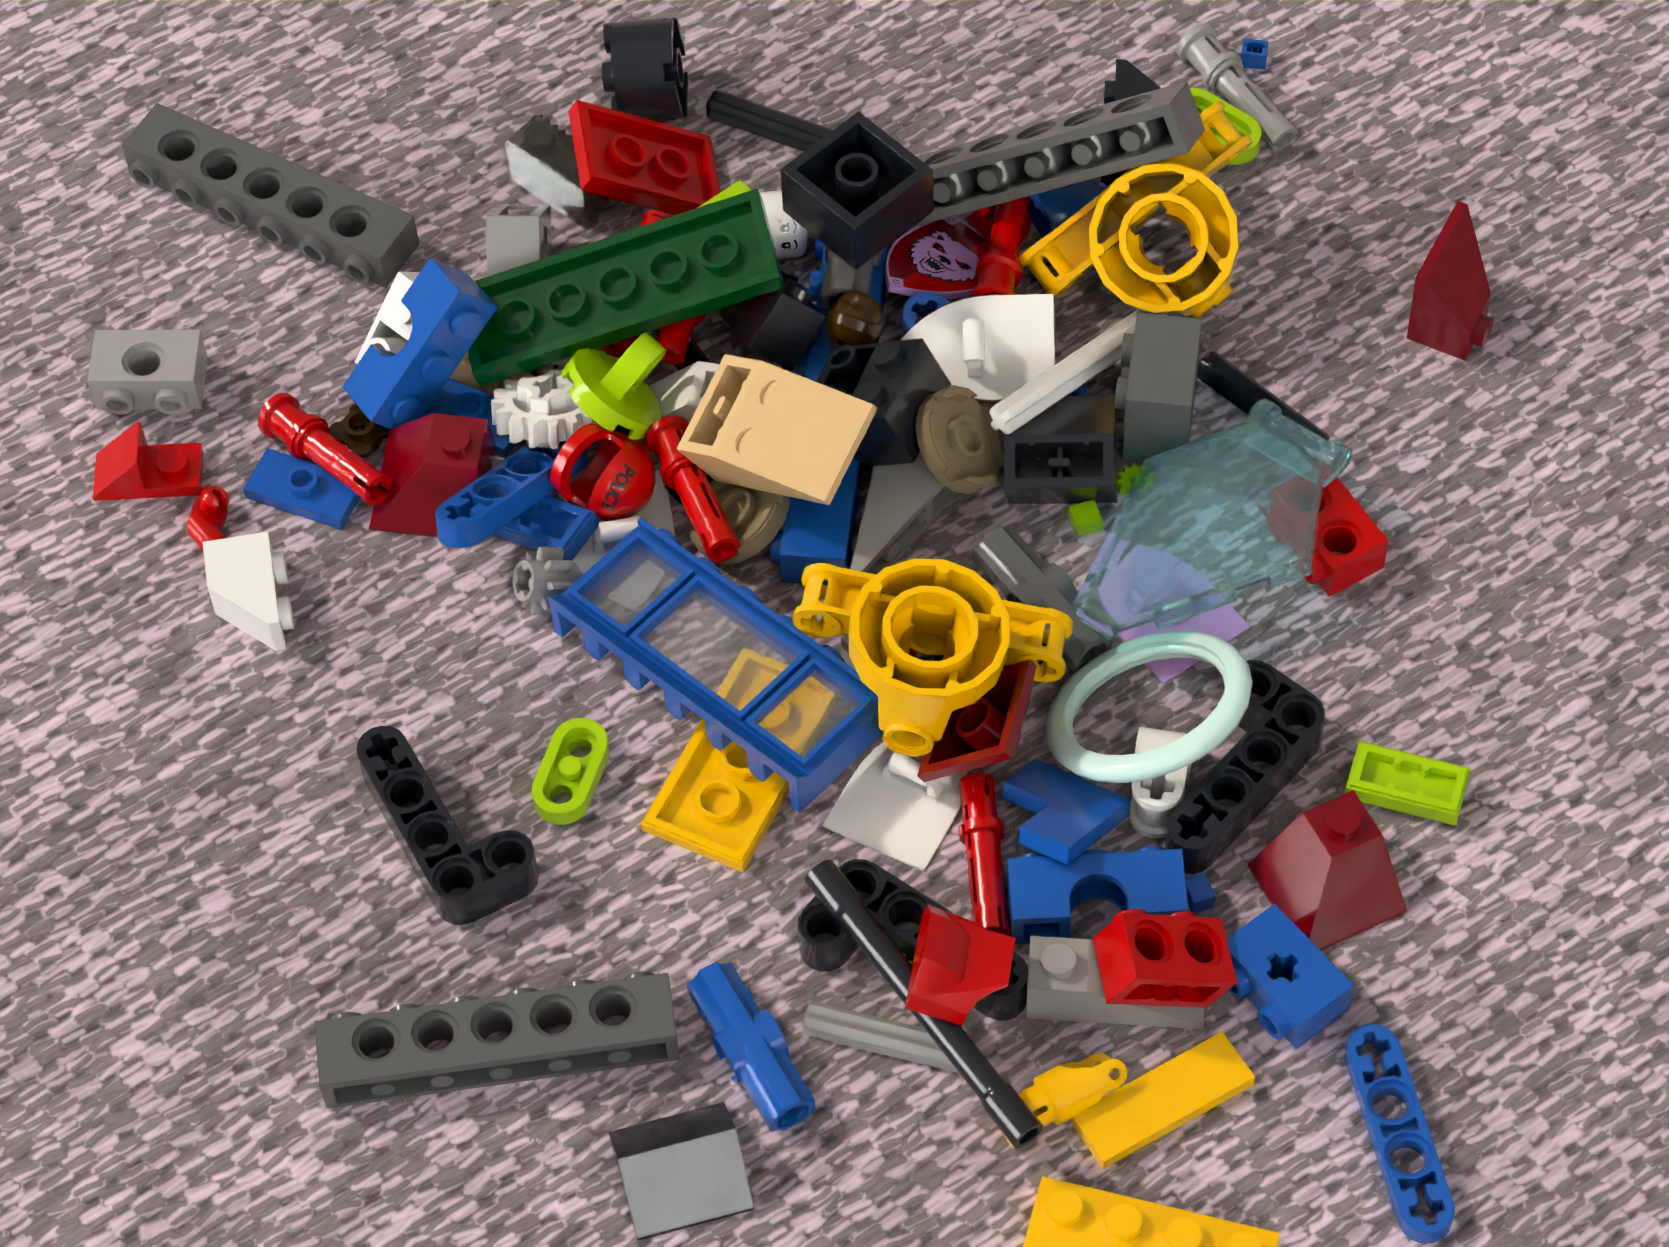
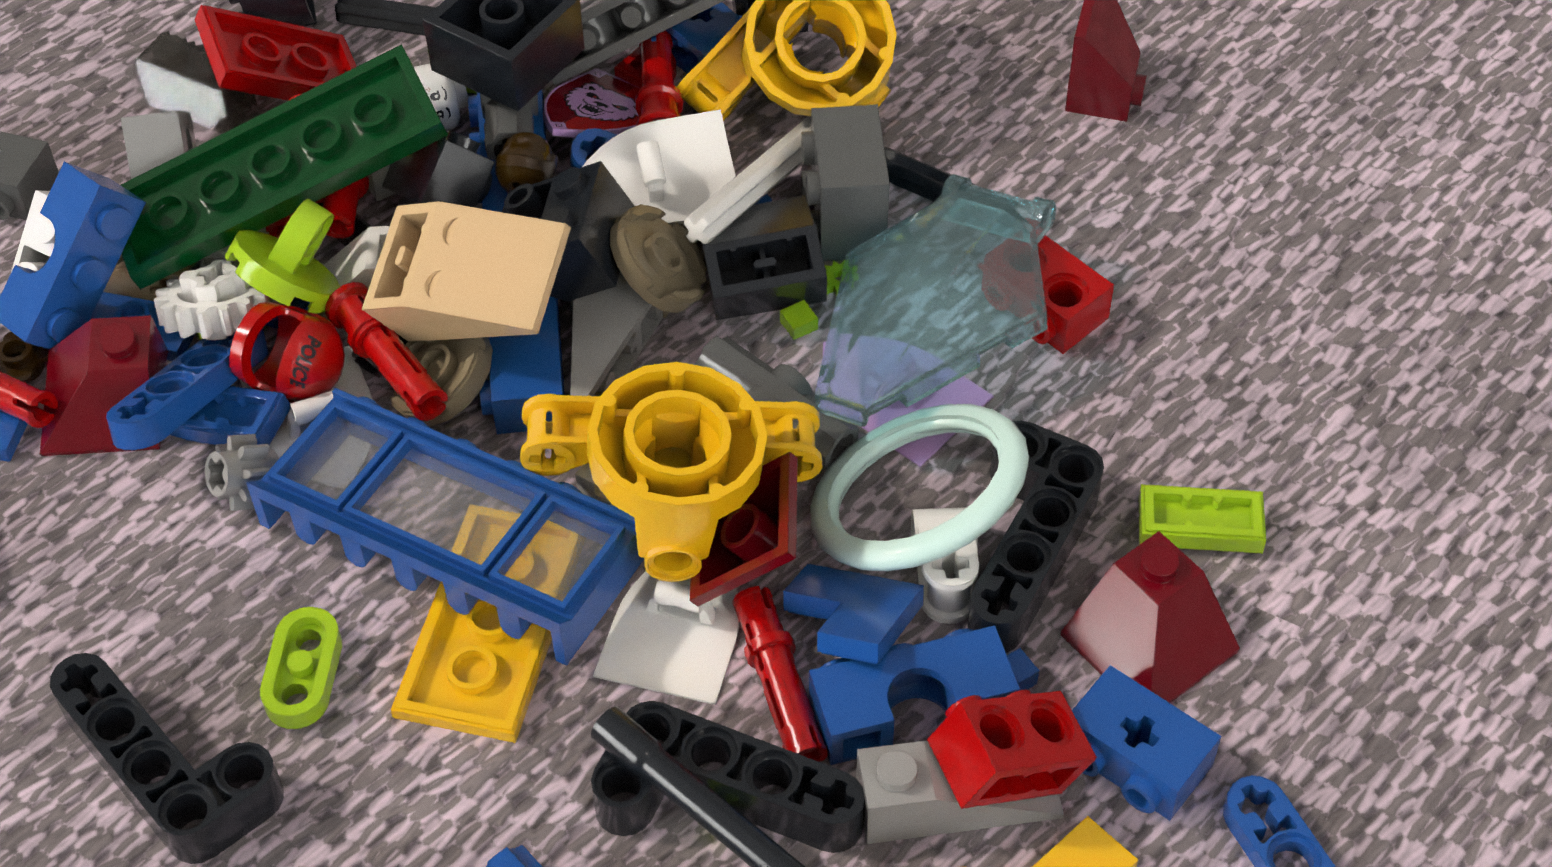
camera: 15 degrees left, 5 degrees down
red slope [905,905,1016,1026] -> none

